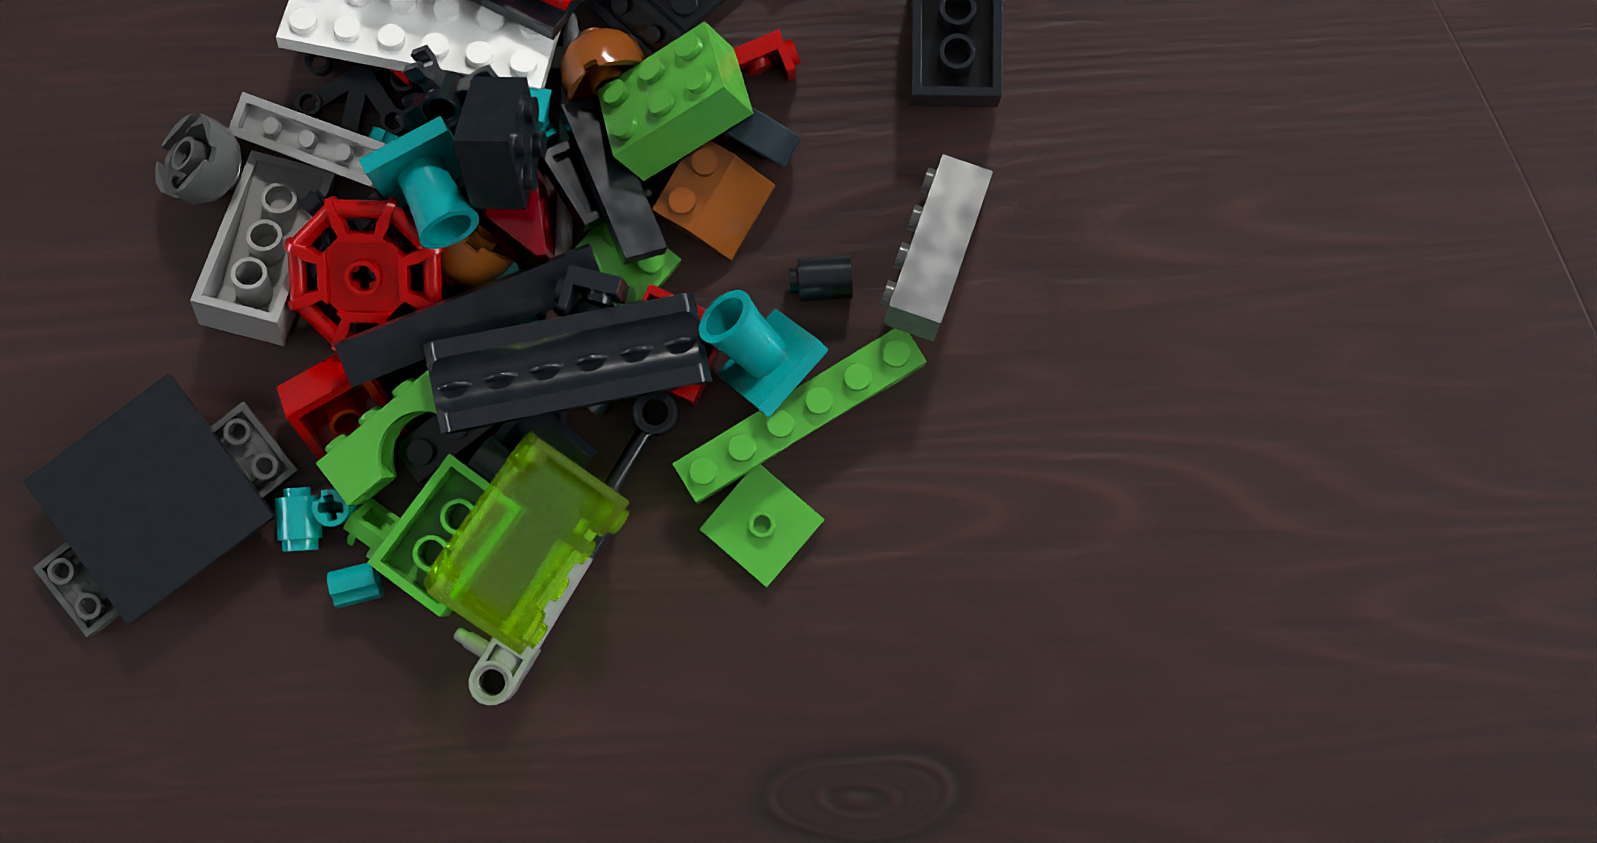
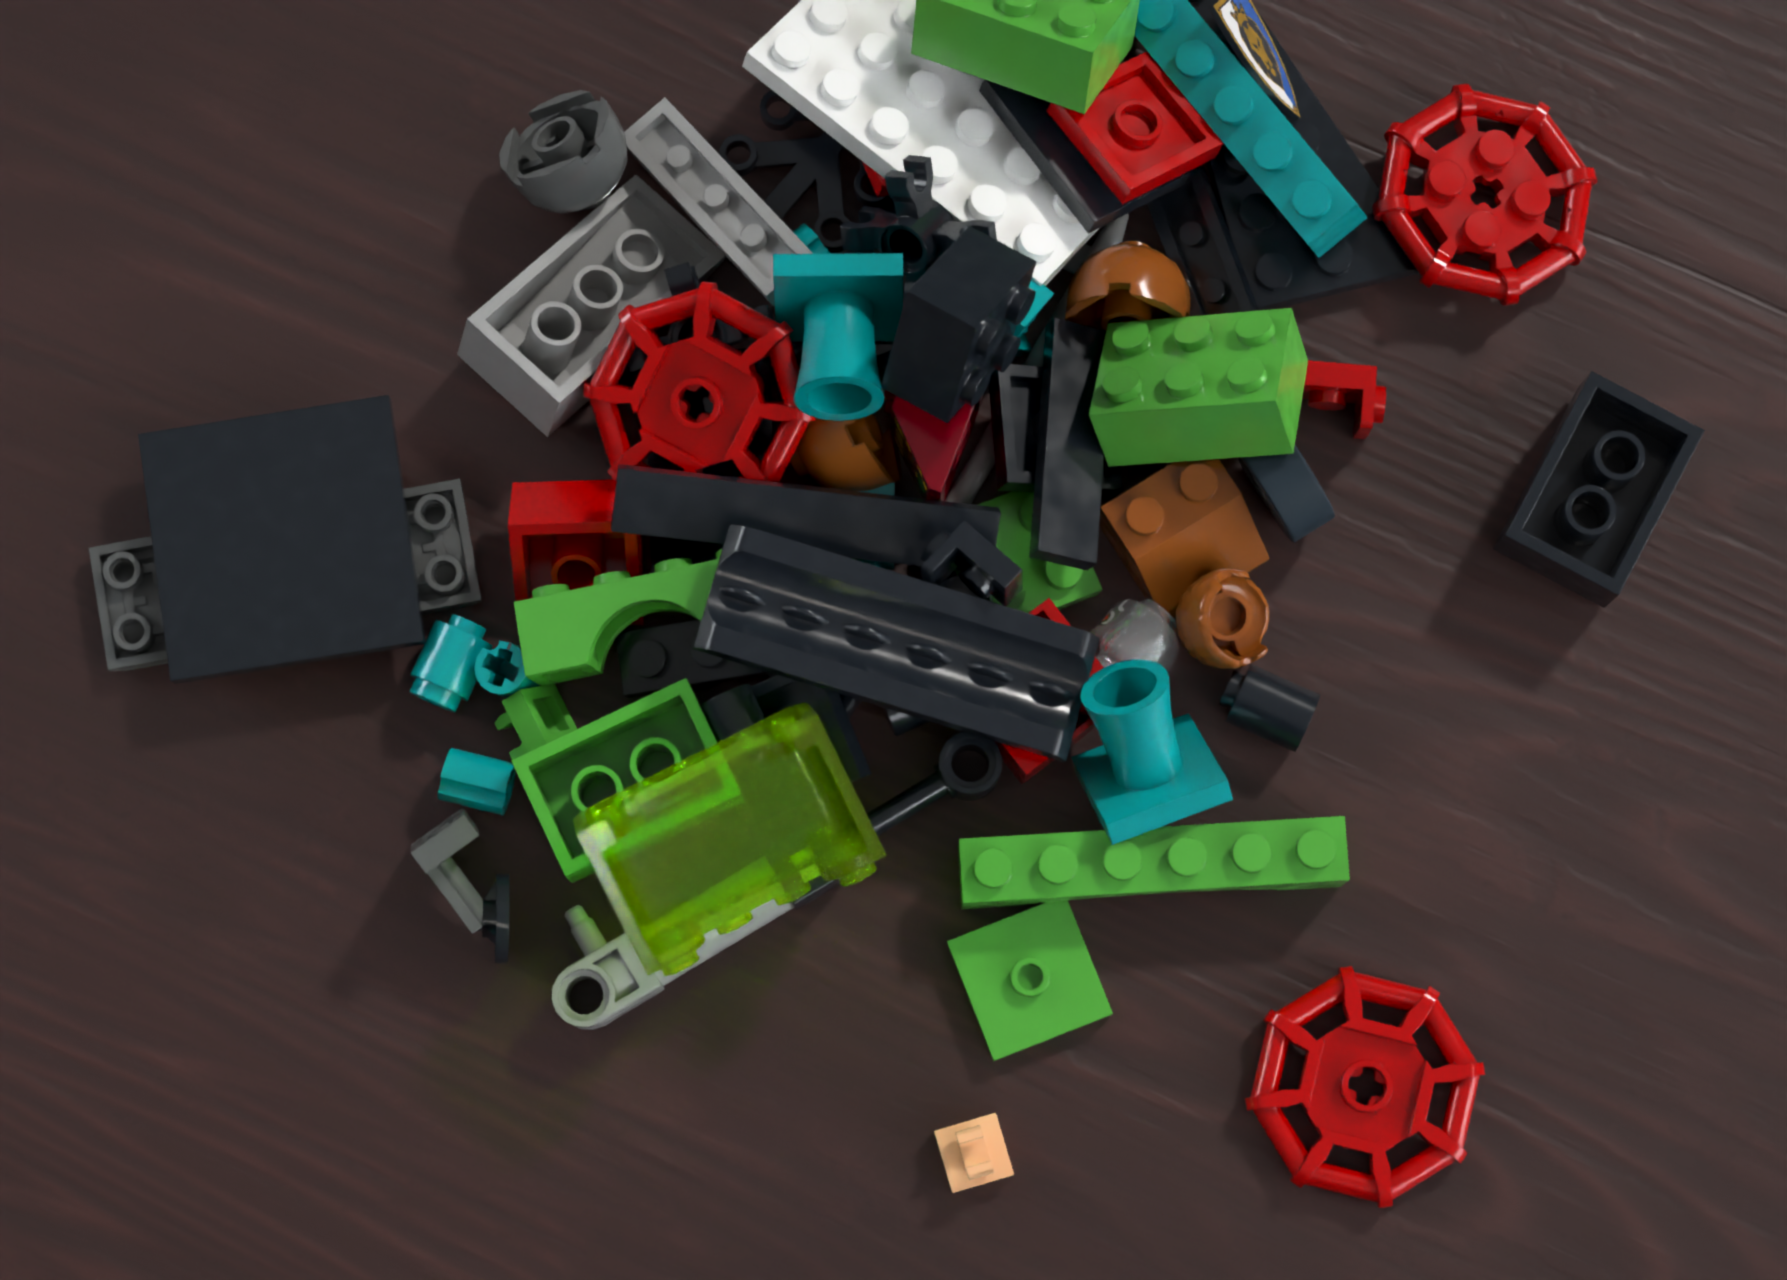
camera: 20 degrees right, 5 degrees down
brick [880,154,993,342] -> none
none -> dark grey piece [411,807,509,964]
none -> light nougat tile [934,1113,1014,1193]
none -> clear head [1090,598,1180,670]
none -> dark orange hair [1176,568,1269,669]
none -> red plate [1245,966,1486,1208]

